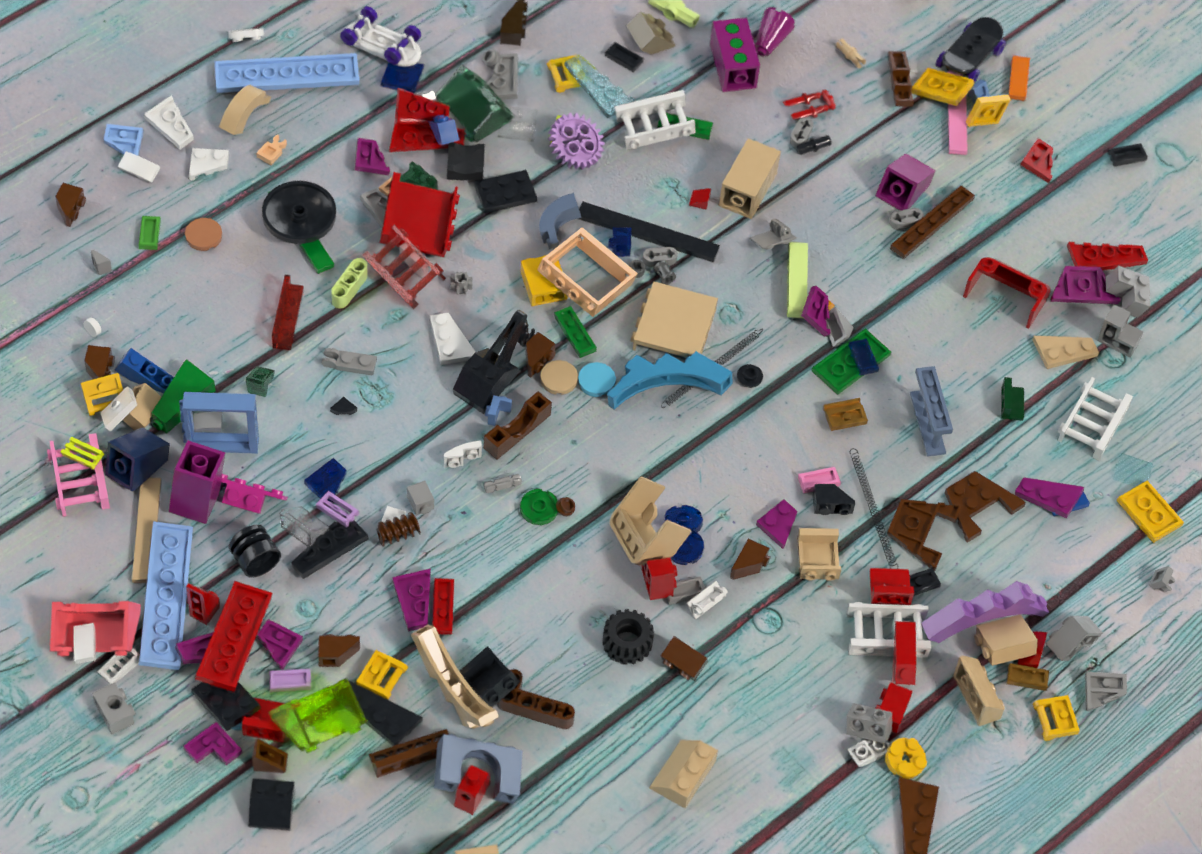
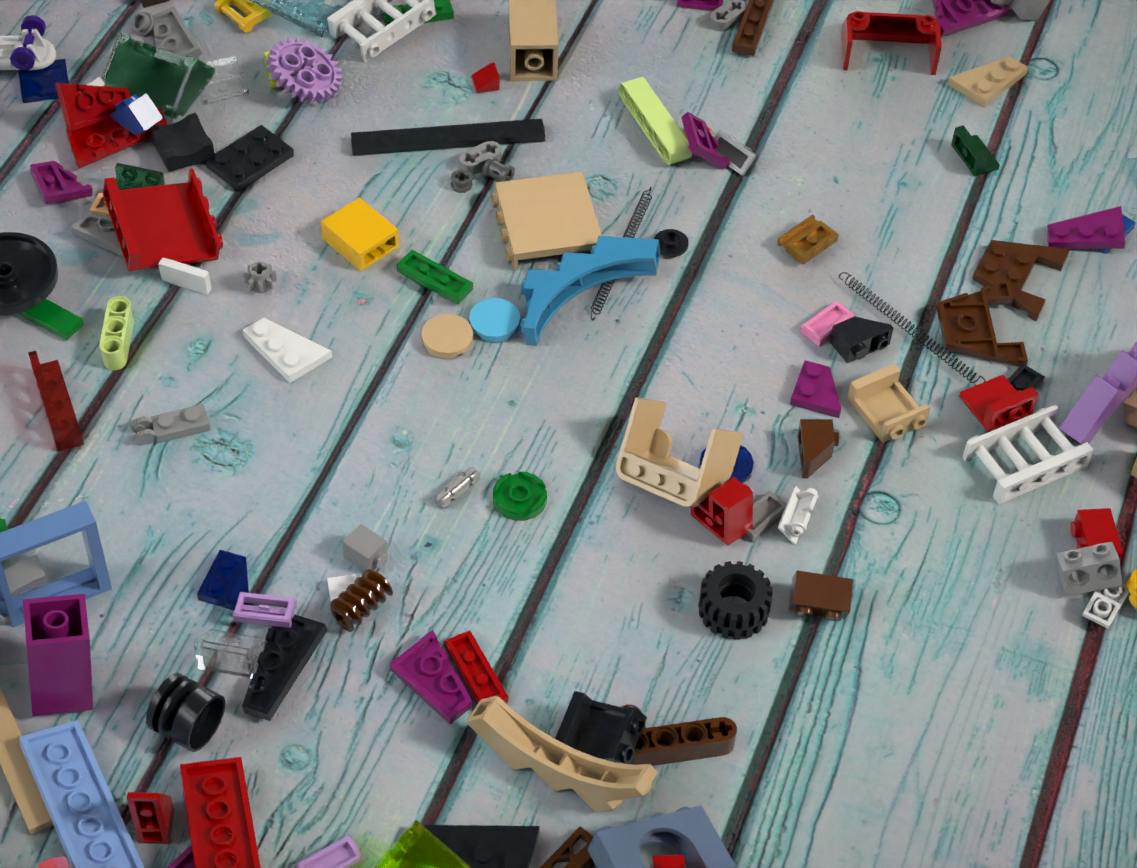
camera: 25 degrees left, 5 degrees down
dark pink bracket [221,474,288,514] -> none
clear green slope [246,366,275,397] -> none
magenta wing [257,619,303,670] -> none
reddish brown slope [318,634,360,667] -> none
black tile [330,396,357,415] -> none
yellow plate [356,650,408,700] -> none
clear red fence [362,225,446,310] -> none
white slope [444,441,482,468] -> none
black slope [453,310,535,414] -> none
reddish brown arch [483,391,552,460] -> none
medium blue bracket [485,395,512,426] -> none
reddish brown slope [525,332,556,378] -> none
light nougat window [537,228,638,317] -> none
sand blue arch [539,193,581,250] -> none
reddish brown plate [556,497,575,516] -> none
clear blue brick [608,227,631,257] -> none
tan slope [650,740,718,808] -> none
clear blue tile [664,505,703,535] -> none
light grey hinge [749,219,797,249] -> none
green tile [812,328,891,395] -> none
clear blue tile [848,338,879,376] -> none
red slope [892,621,916,685] -> none
sand blue fence [910,366,953,457] -> none
white fence [1058,377,1133,461] -> none
light grey brick [1097,304,1144,357] -> none

